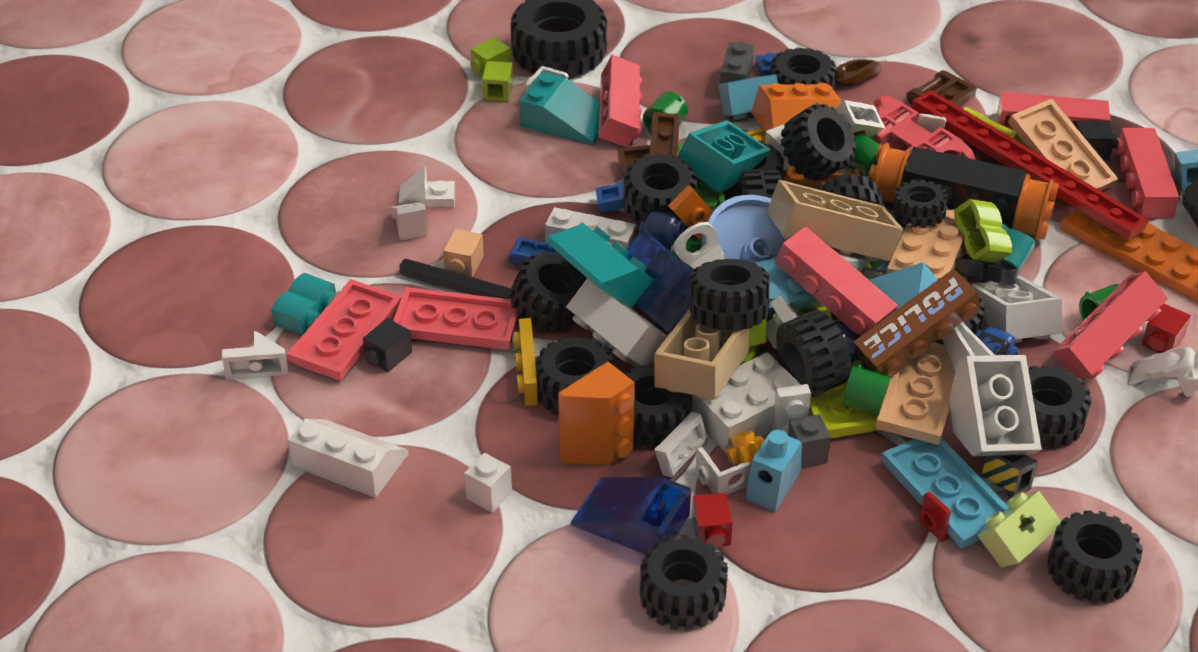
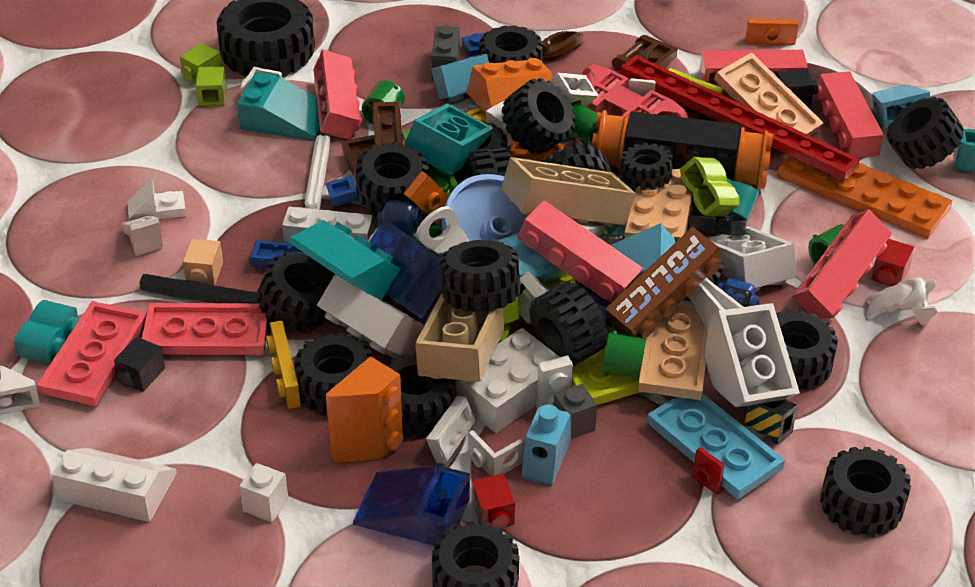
camera: 10 degrees left, 0 degrees up
light orange gear [725,430,764,465] -> none
yellowish green brick [977,491,1061,568] -> none
none -> white axle [304,135,330,210]
none -> orange plate [745,18,799,45]

